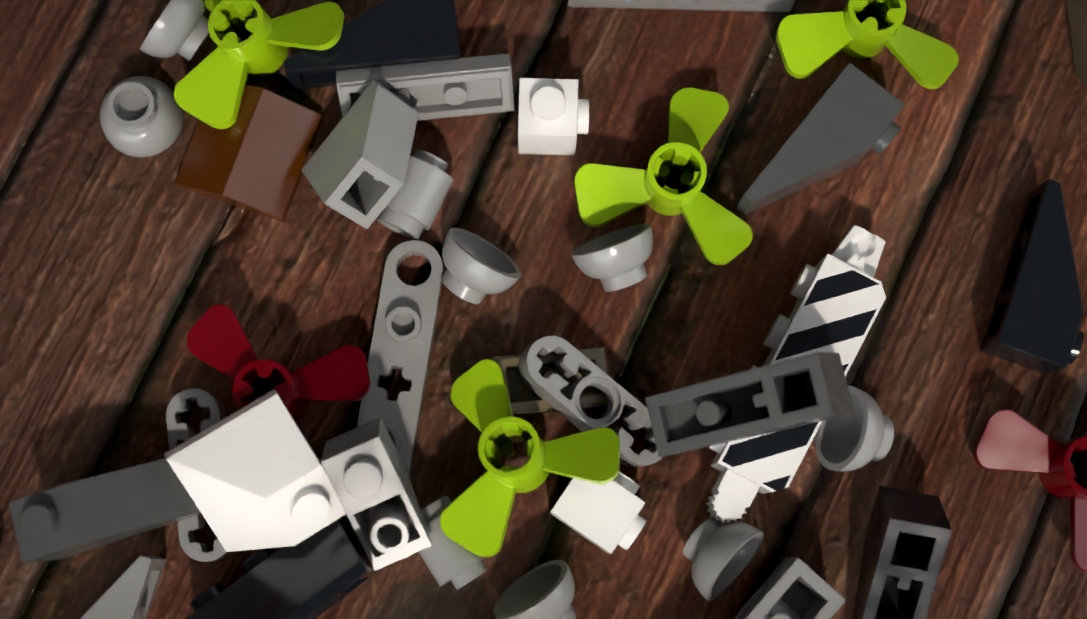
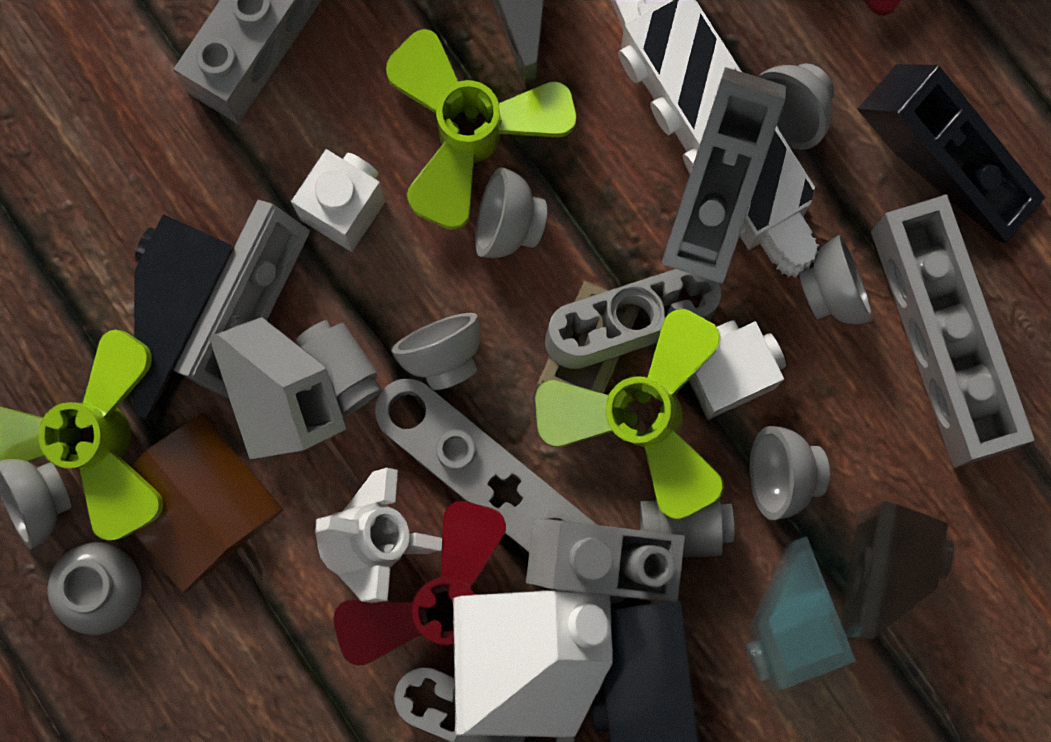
camera: 55 degrees left, 0 degrees up
none -> white brick [315,468,442,603]

